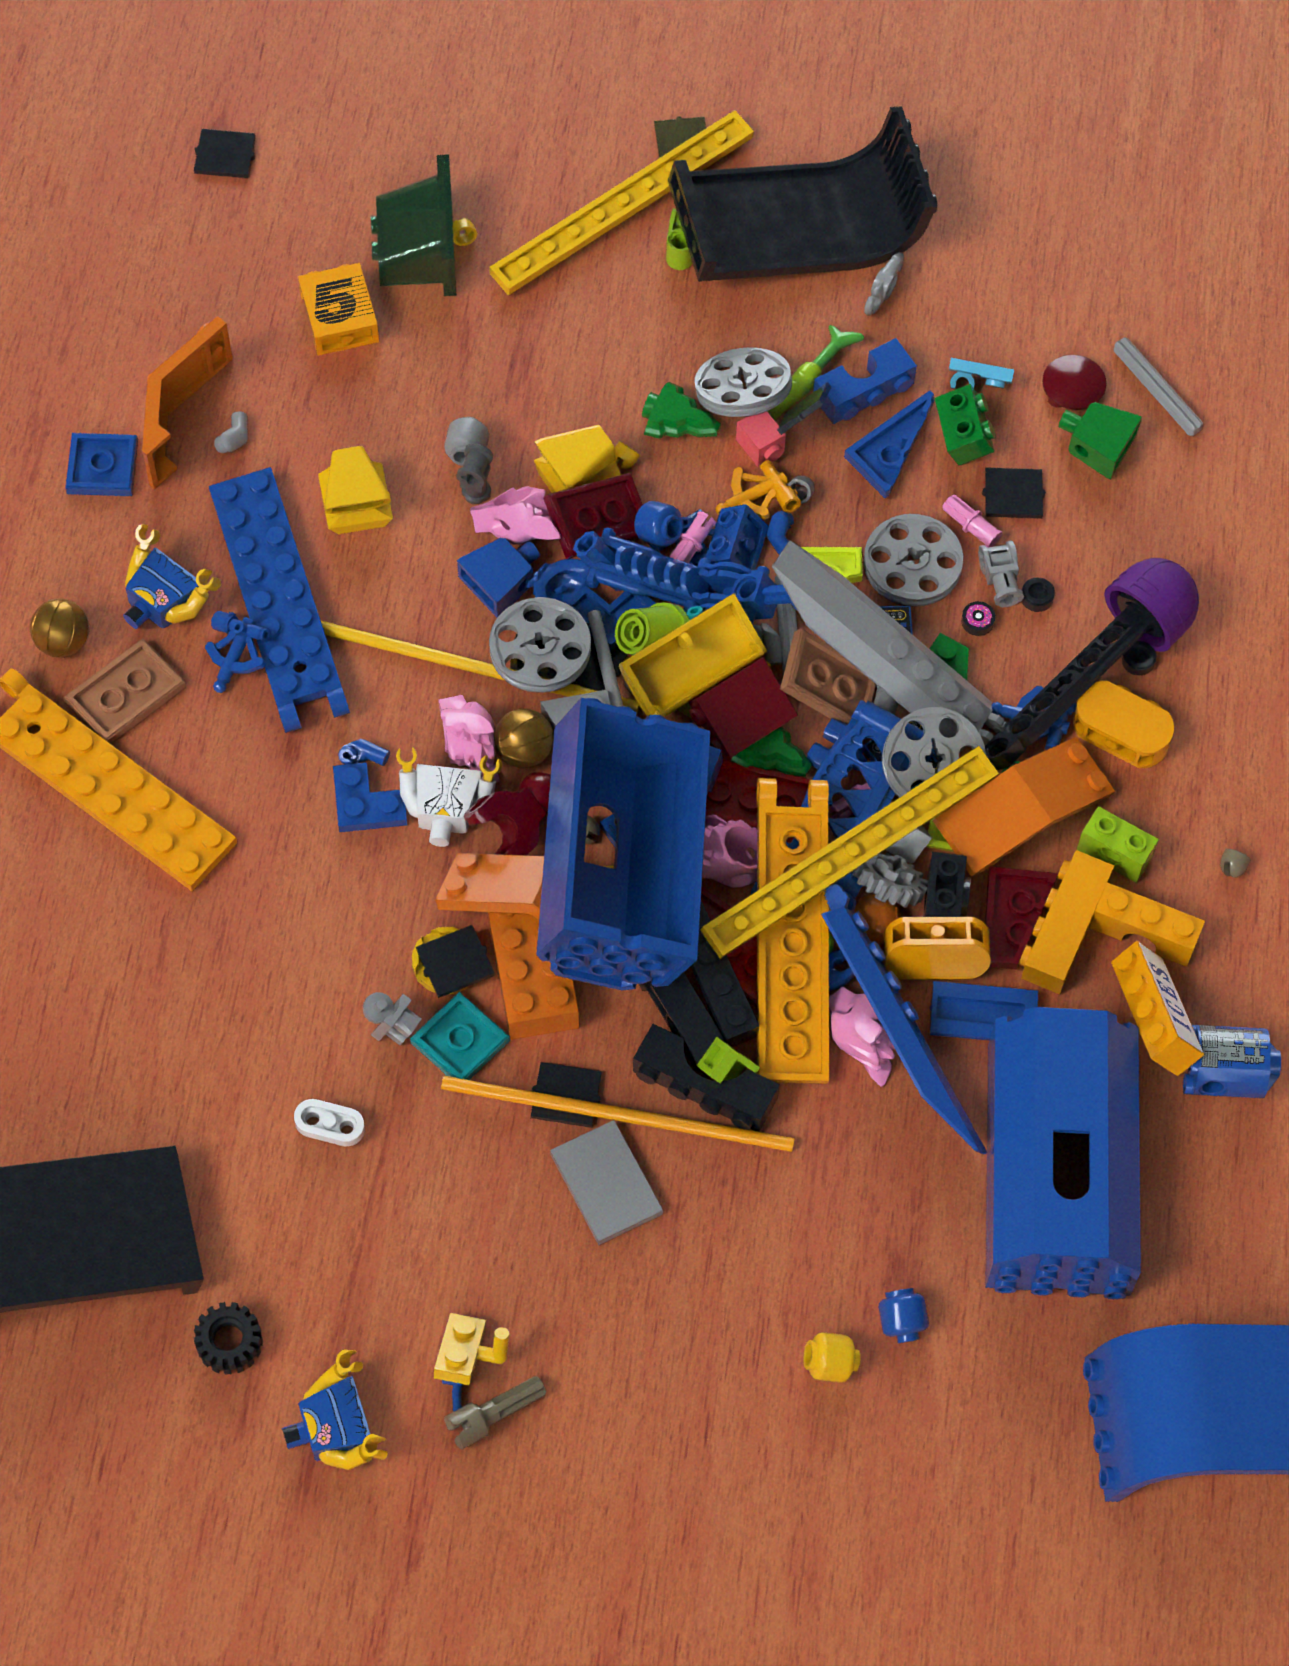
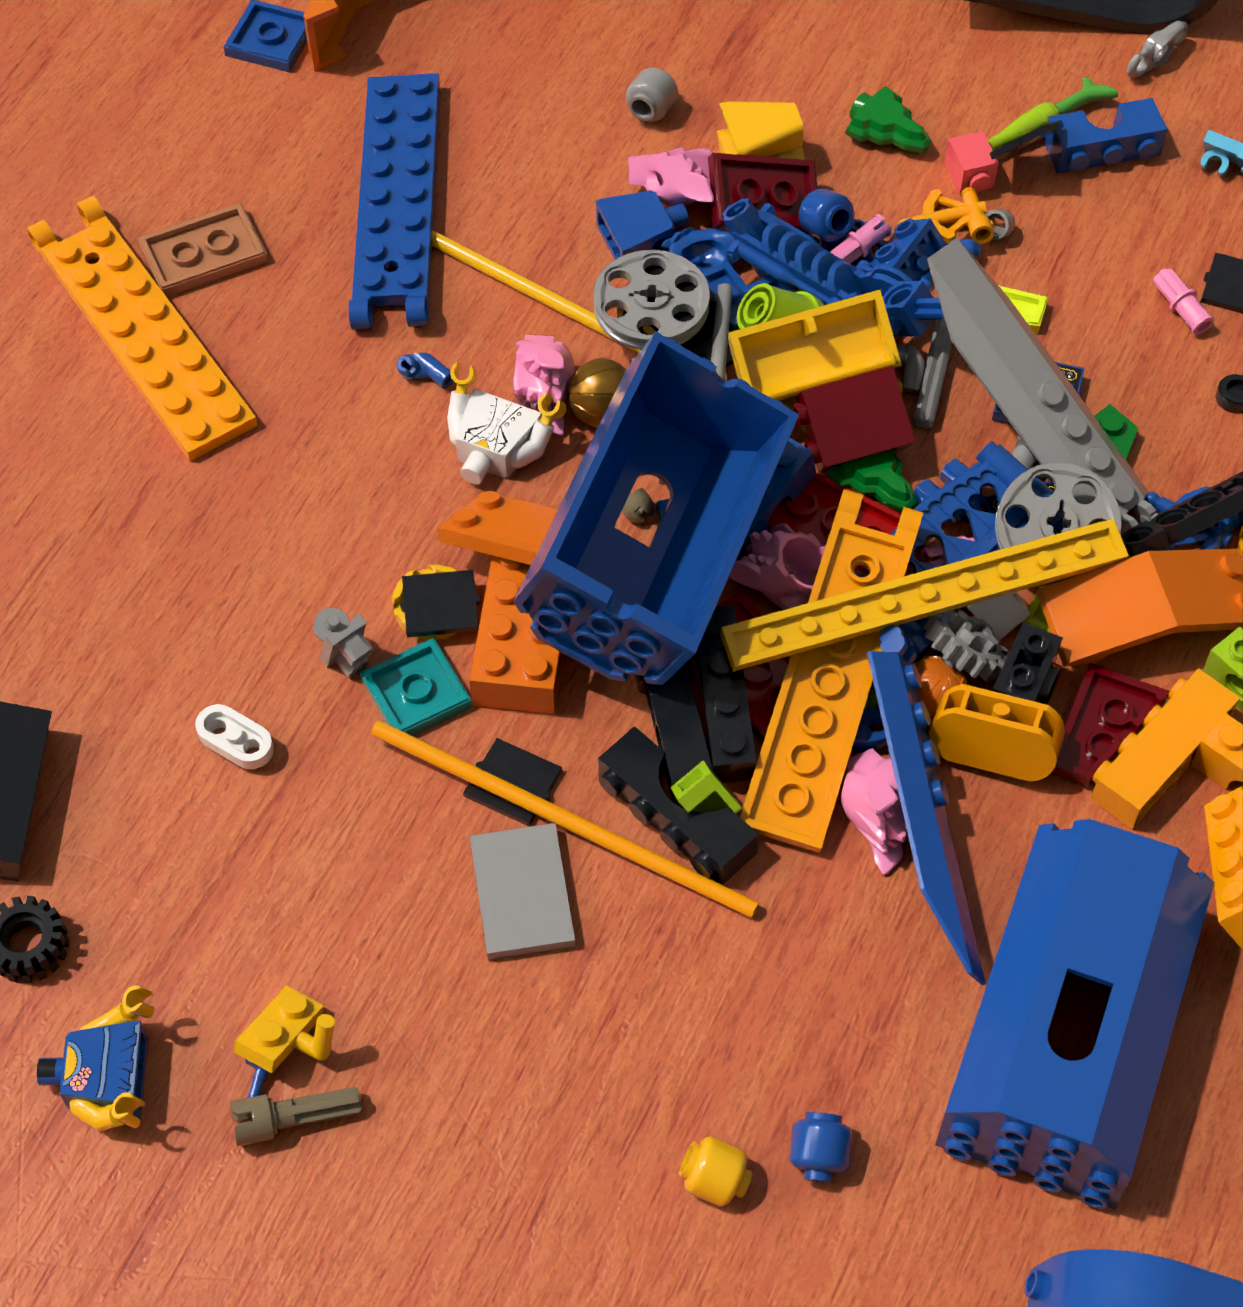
camera: 20 degrees right, 5 degrees down
pearl gold piece [30,599,89,658] -> none
torso [123,524,221,629] -> none
blue piece [205,611,271,693] -> none
light grey arm [214,412,248,453] -> none
yellow piece [318,446,393,534] -> none
blue plate [333,762,407,833] -> none
dark grey connector [456,444,494,504] -> none
dark red piece [464,772,551,856] -> none
yellow hinge [615,441,640,469] -> none
light grey wedge [695,347,792,417] -> none
nougat tile [780,628,876,725] -> none
blue wing [844,390,934,499] -> none
light grey wedge [864,514,963,606] -> none
blue piece [930,981,1038,1041] -> none
green brick [935,384,996,465] -> none
tile [961,601,995,636] -> none
light grey connector [978,540,1024,607] -> none

